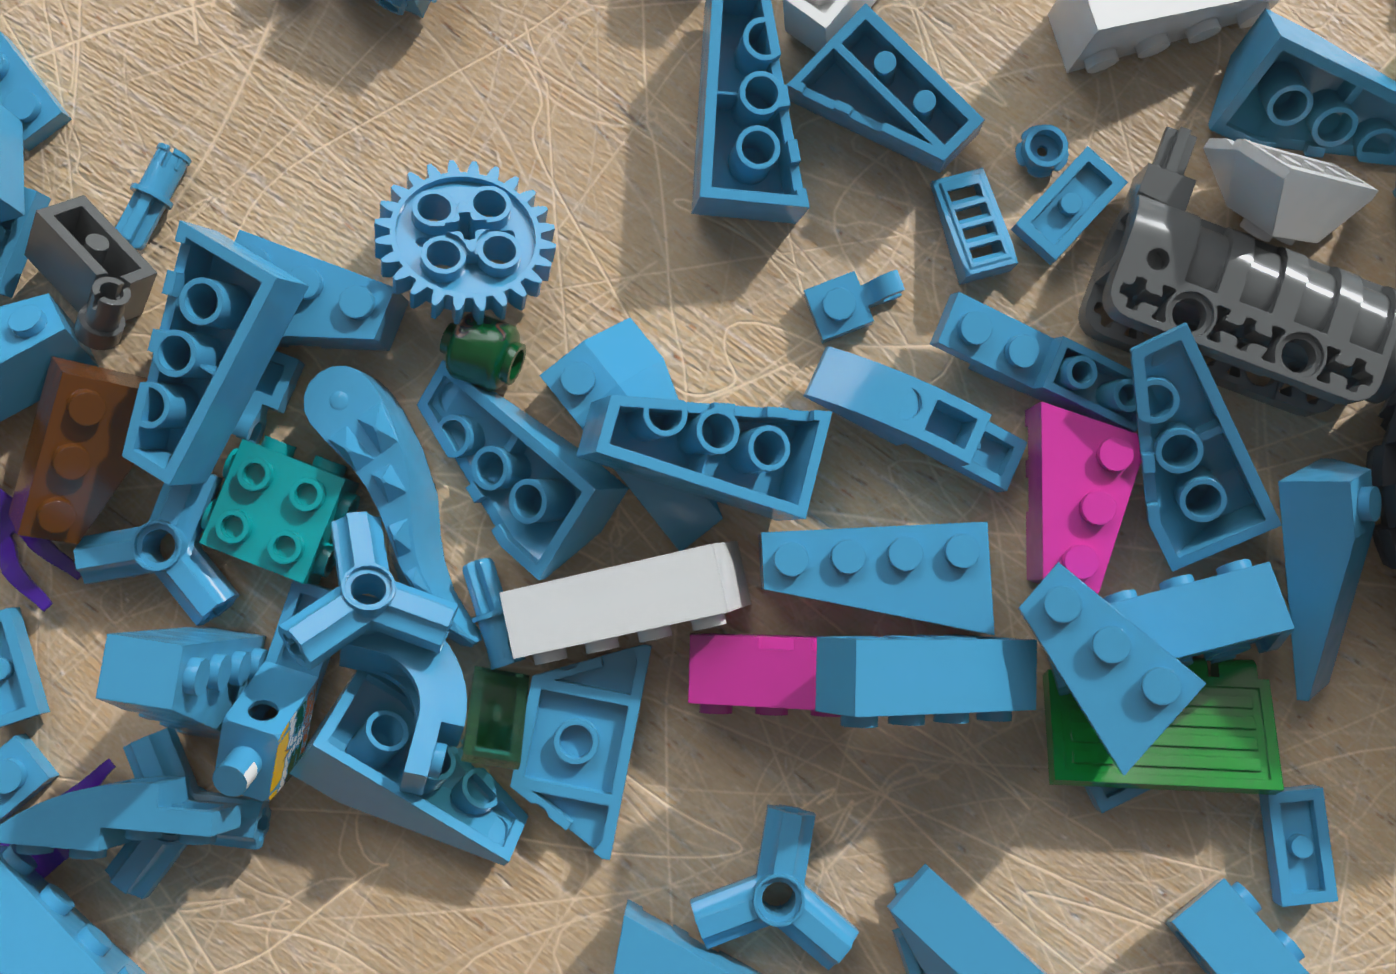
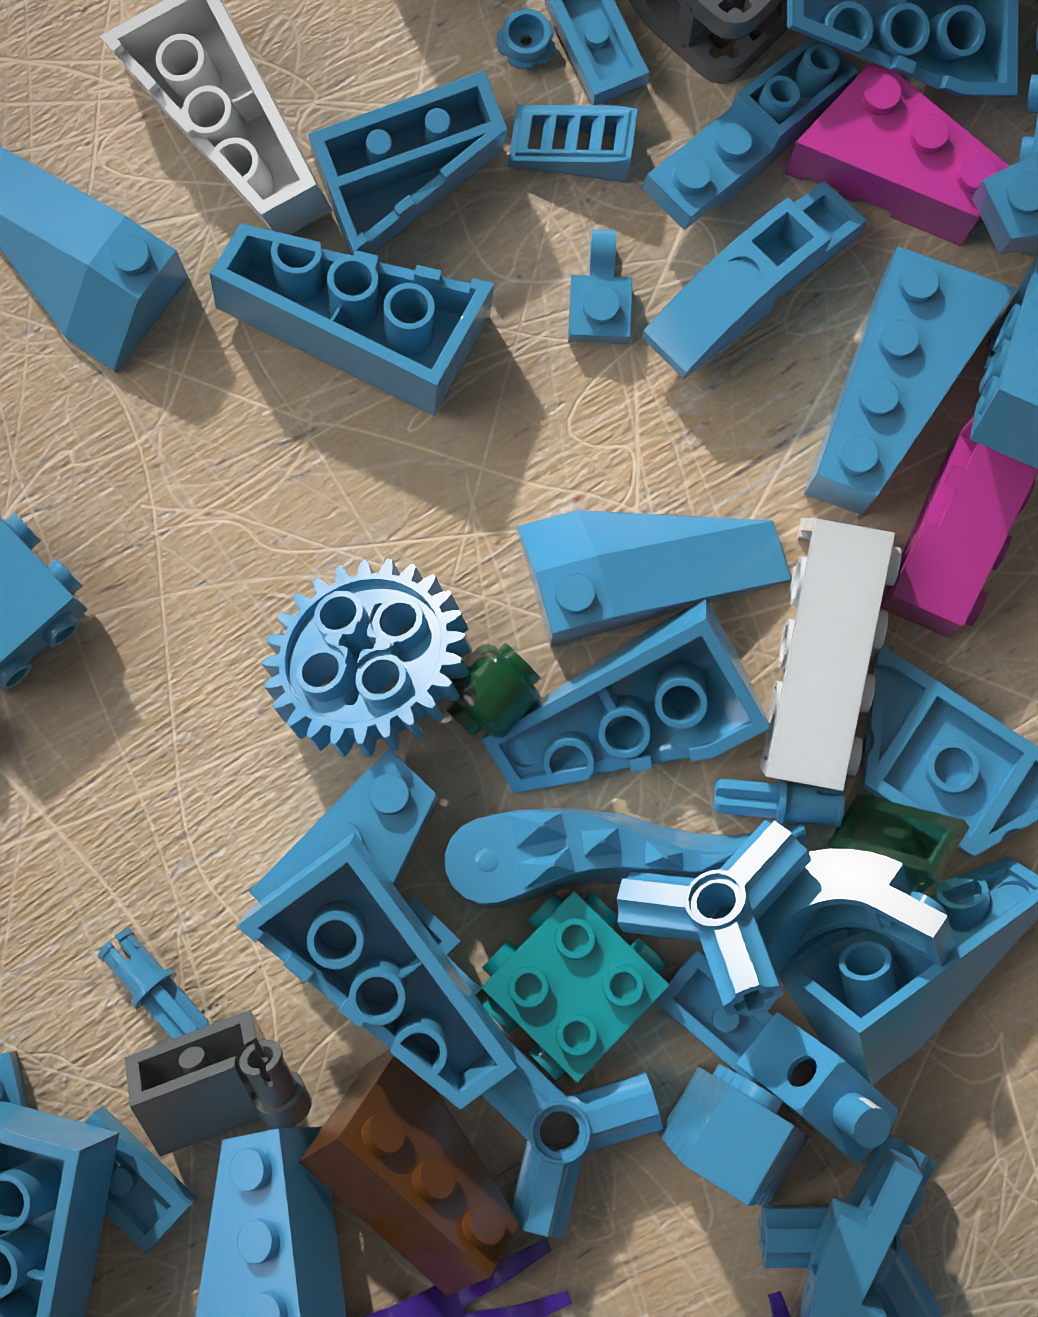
camera: 70 degrees left, 5 degrees down
dark azure wedge [576,395,833,521] -> none

